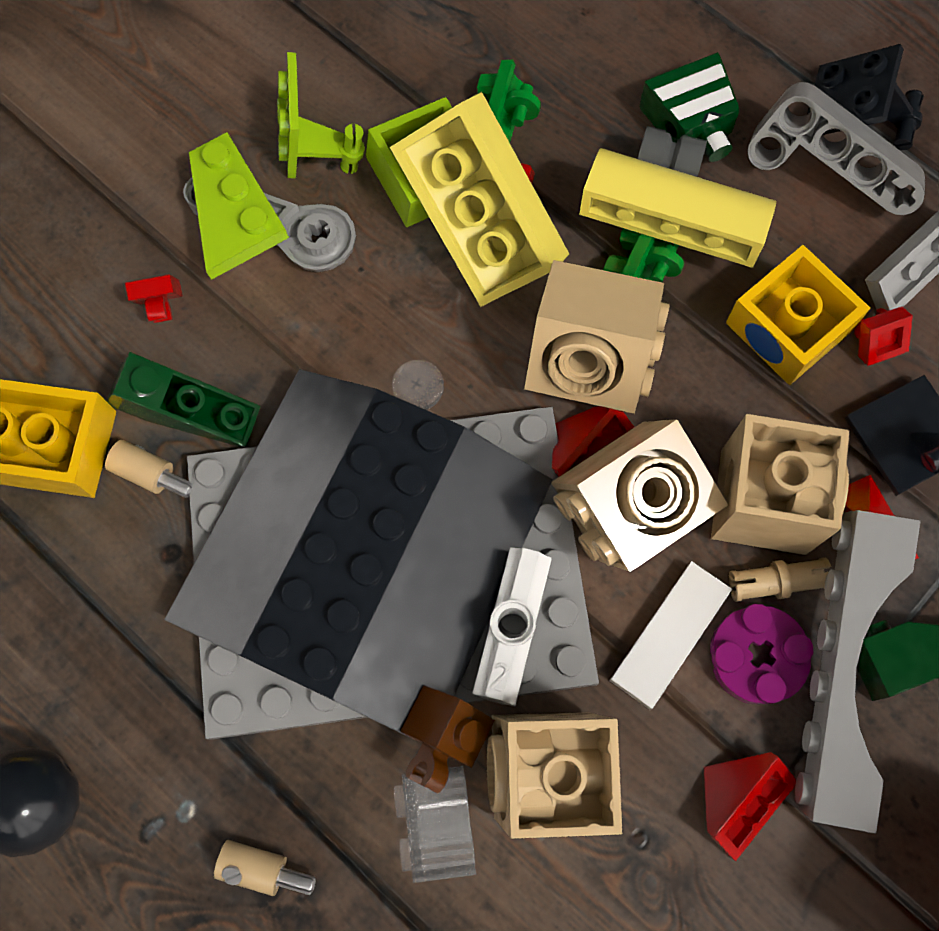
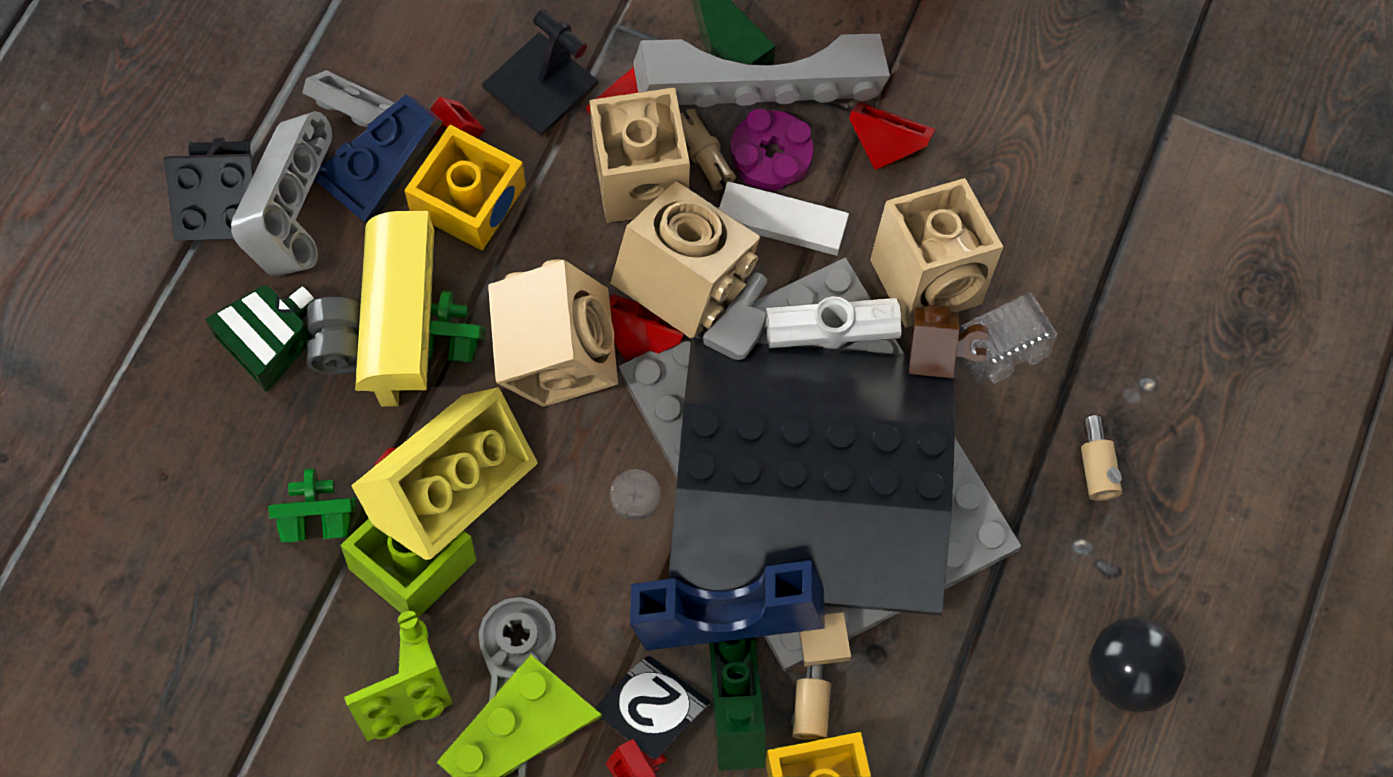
camera: 115 degrees left, 5 degrees down
none -> dark blue wing [314,94,443,223]
none -> sticker [595,656,711,760]
none -> dark blue arch [630,560,825,651]
none -> light grey piece [703,272,767,360]
none -> tan tile [799,612,851,667]

